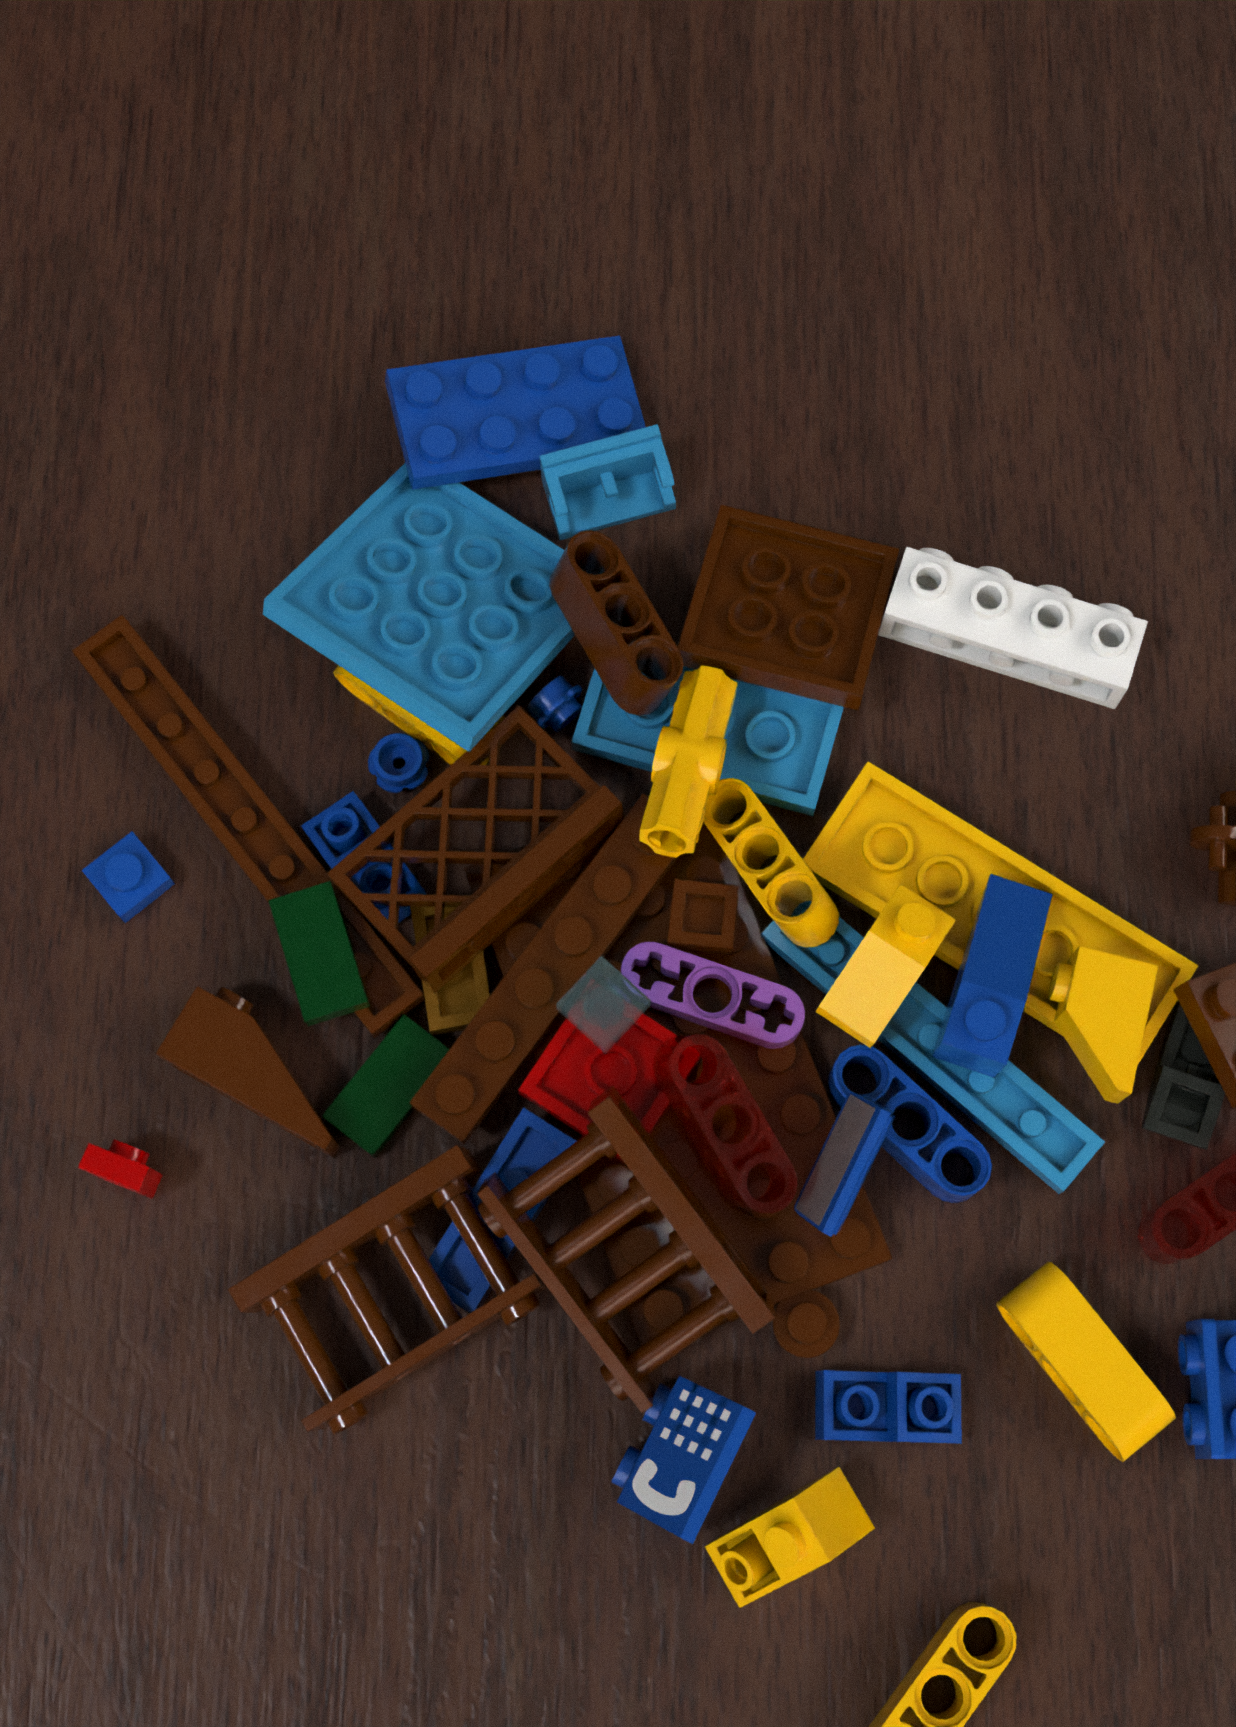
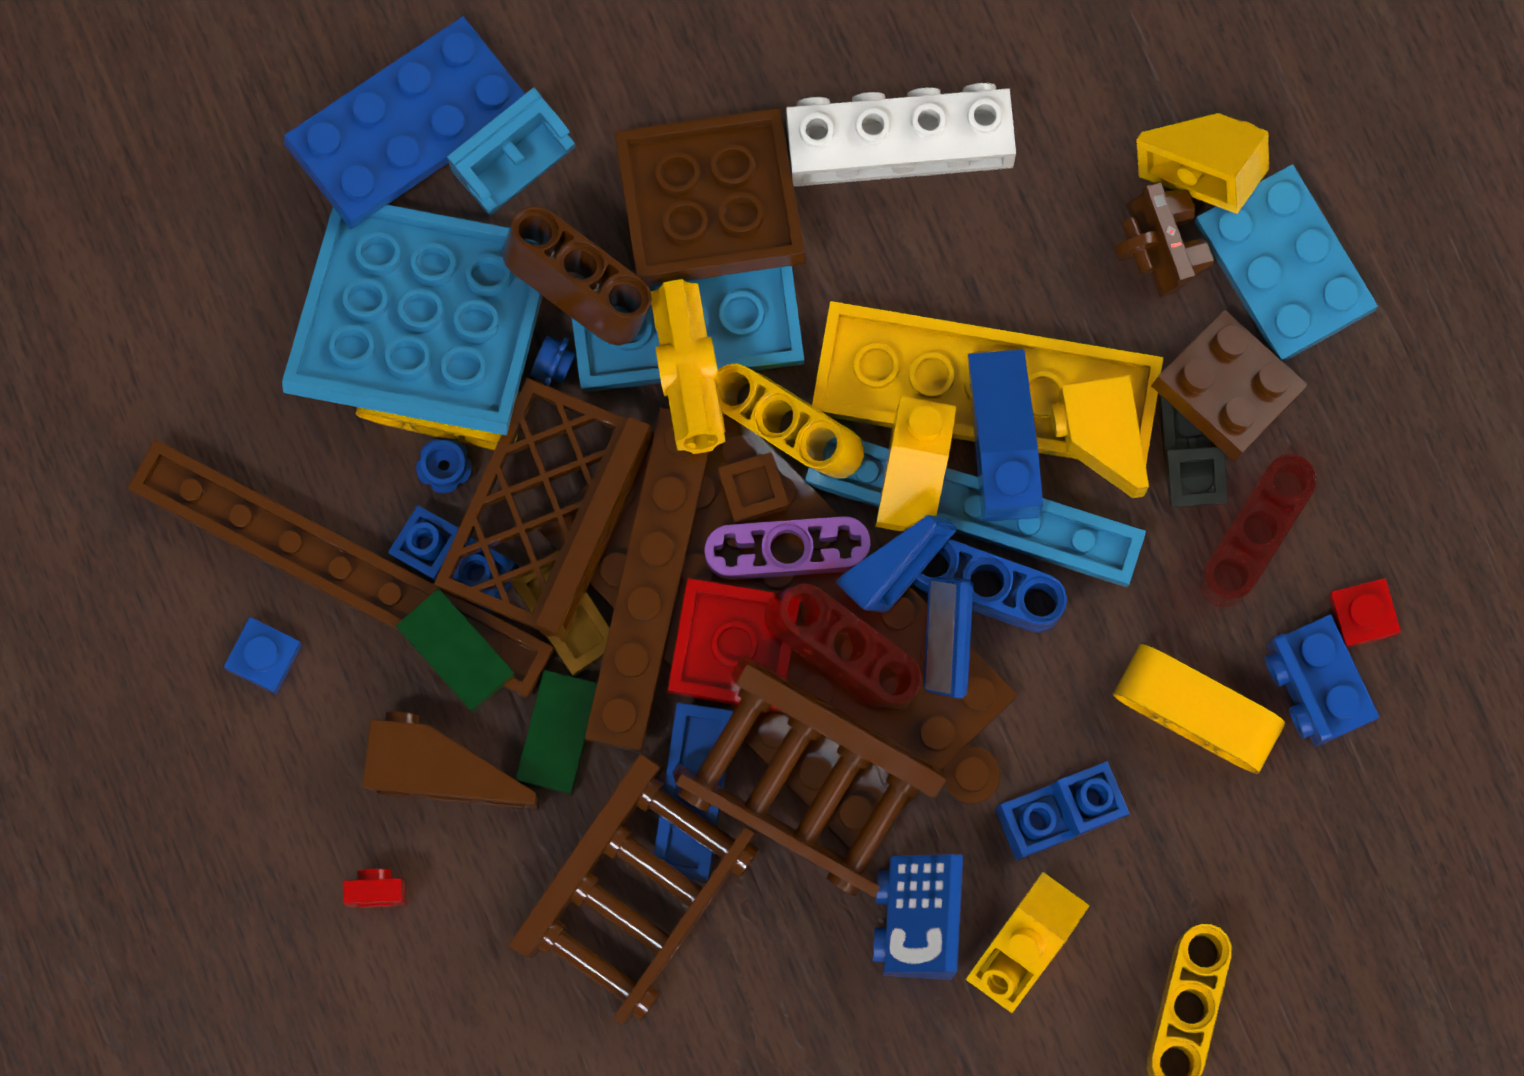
camera: 25 degrees left, 5 degrees up
clear light blue plate [556,956,651,1054] -> none
none -> blue slope [836,515,957,613]

